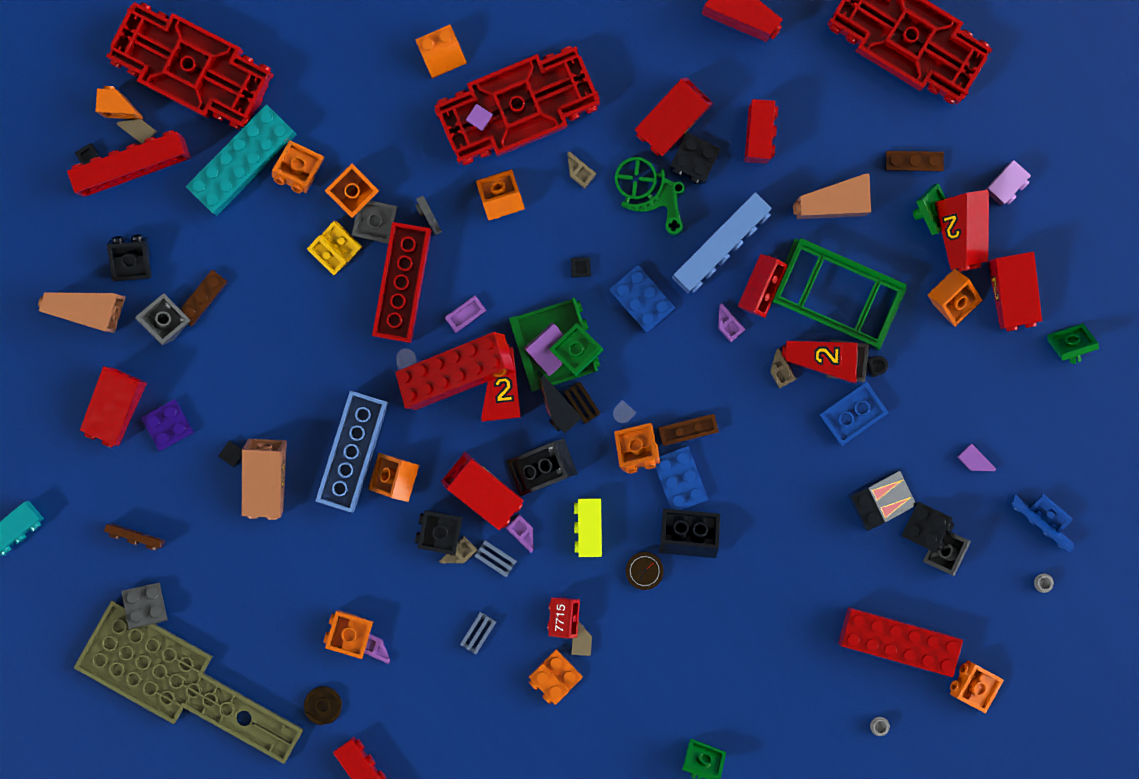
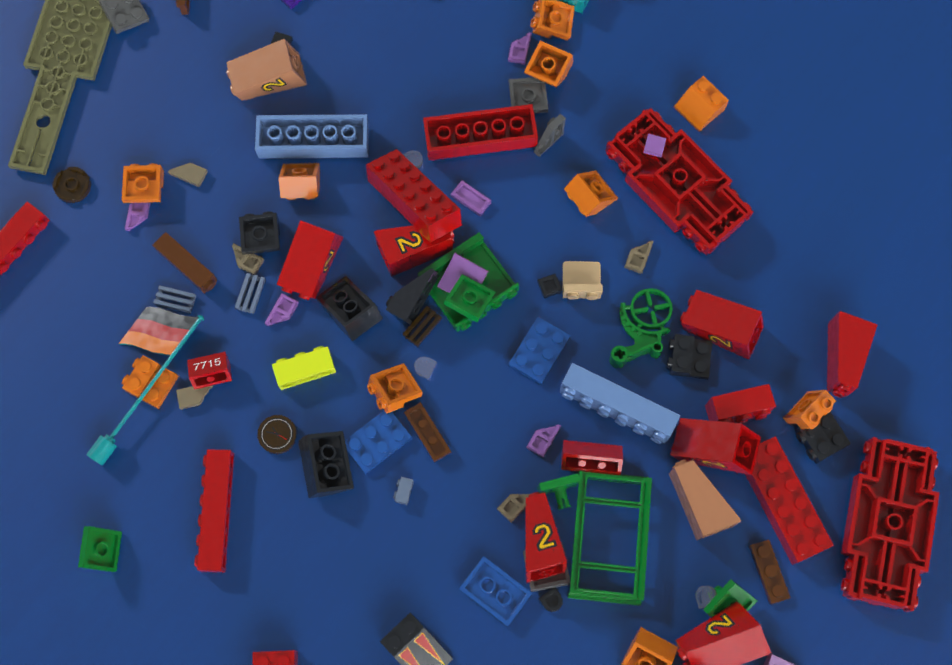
camera: 75 degrees right, 15 degrees down
yellow slope [307,220,363,276] -> none
none -> flag [86,307,204,466]
none -> reddish brown brick [152,232,218,294]
none -> dark tan tile [168,163,208,187]
none -> red brick [195,449,234,573]
none -> sand blue piece [393,477,414,505]
none -> medium lavender tile [508,32,532,65]
none -> green tile [537,473,580,510]
none -> tan bracket [563,261,603,300]
none -> red slope [671,418,761,475]
none -> clear tile [696,585,717,609]
none -> red brick [745,436,834,565]
none -> orange plate [783,390,836,429]
none -> black plate [795,412,851,464]

